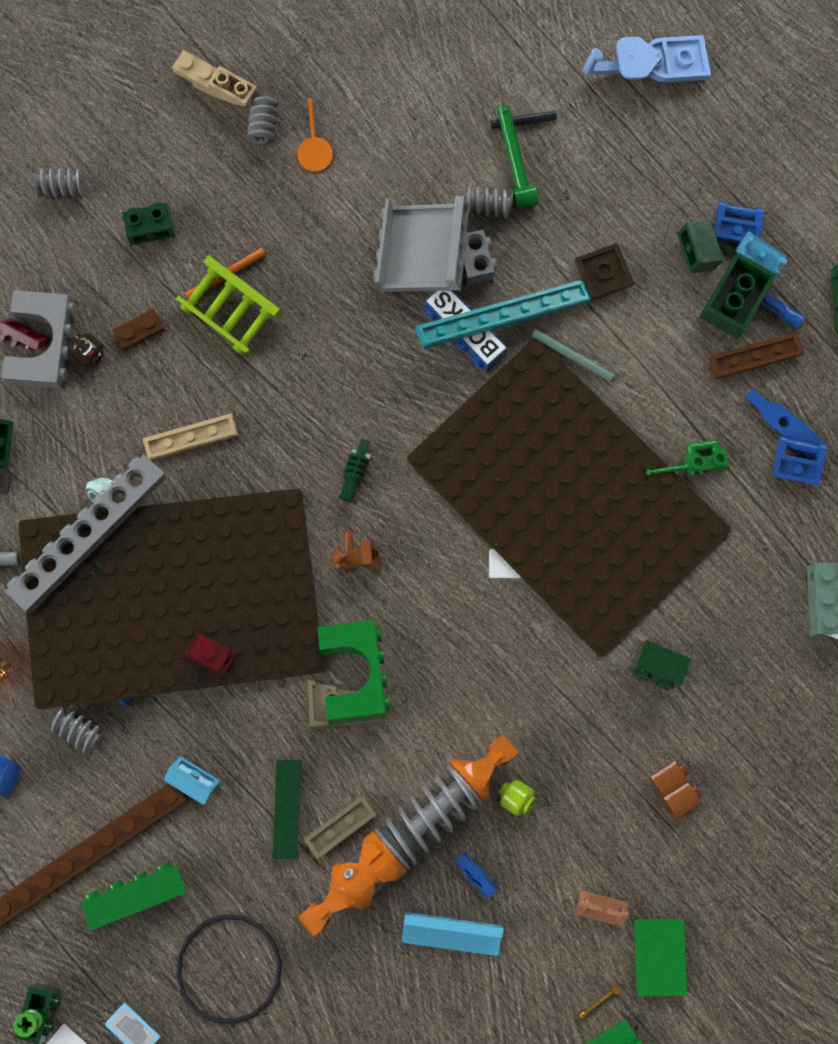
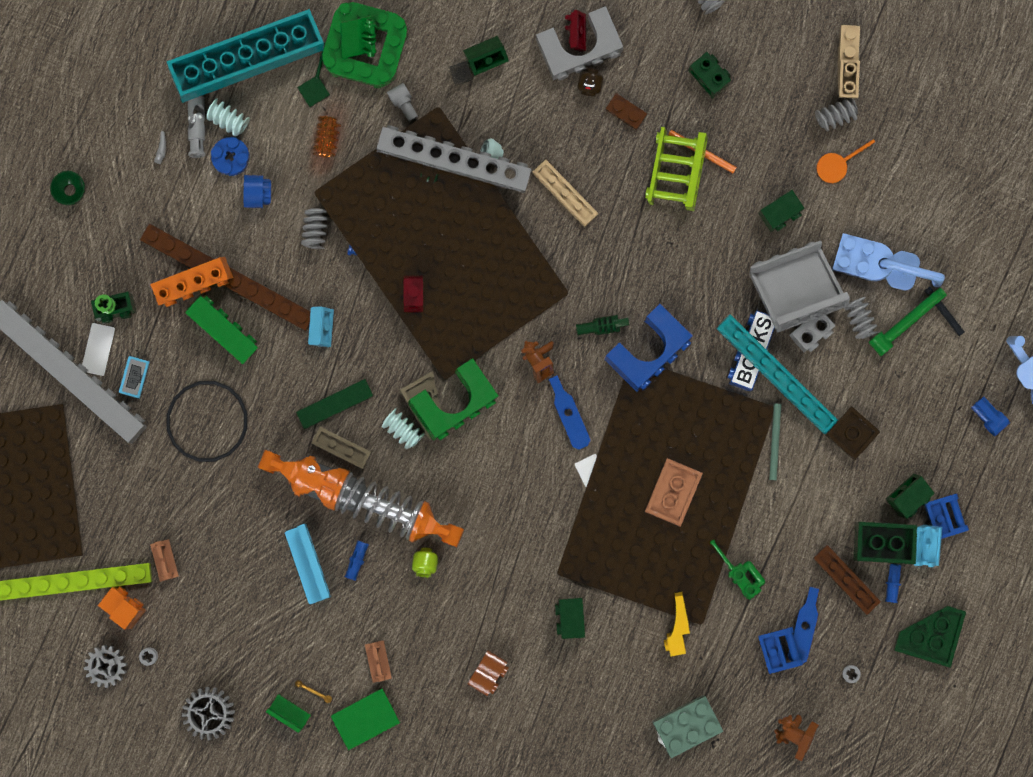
camera: 65 degrees right, 5 degrees up
none -> orange brick [150,256,233,307]
none -> light aqua piece [382,408,425,449]
none -> blue piece [549,375,590,449]
none -> blue arch [604,304,693,392]
none -> nougat tile [645,458,703,527]
none -> yellow slope [664,592,690,656]
none -> dark green brick [758,190,805,232]
none -> light blue plate [832,233,945,291]
none -> blue piece [971,397,1010,436]

